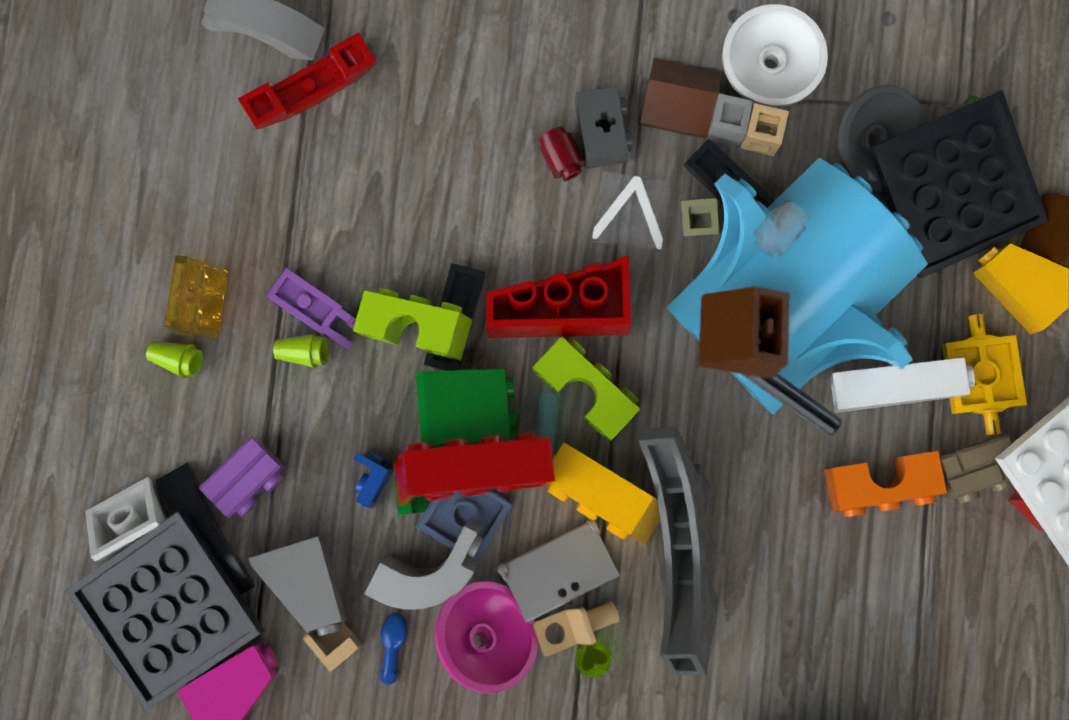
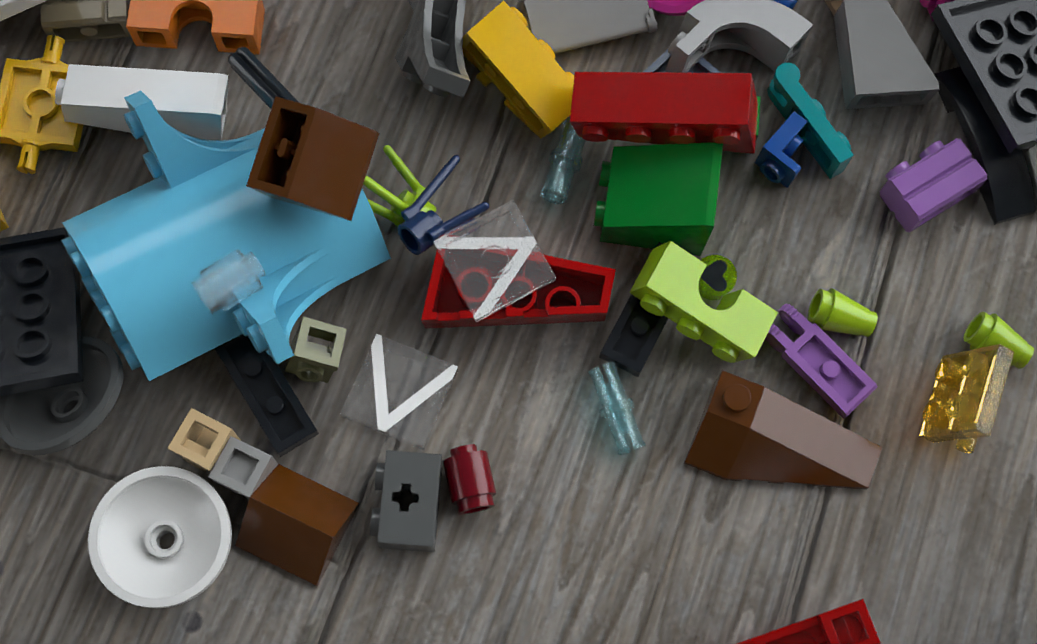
camera: 175 degrees left, 10 degrees down
lime arch [532,336,640,443] -> none
none -> lime plant [363,145,437,226]
none -> dark blue plant [398,155,489,255]
none -> clear tile [433,200,556,322]
none -> clear light blue pin [588,362,646,456]
none -> reddish brown wedge [684,370,882,489]
none -> tile [699,255,737,300]
none -> teal plate [767,62,854,179]

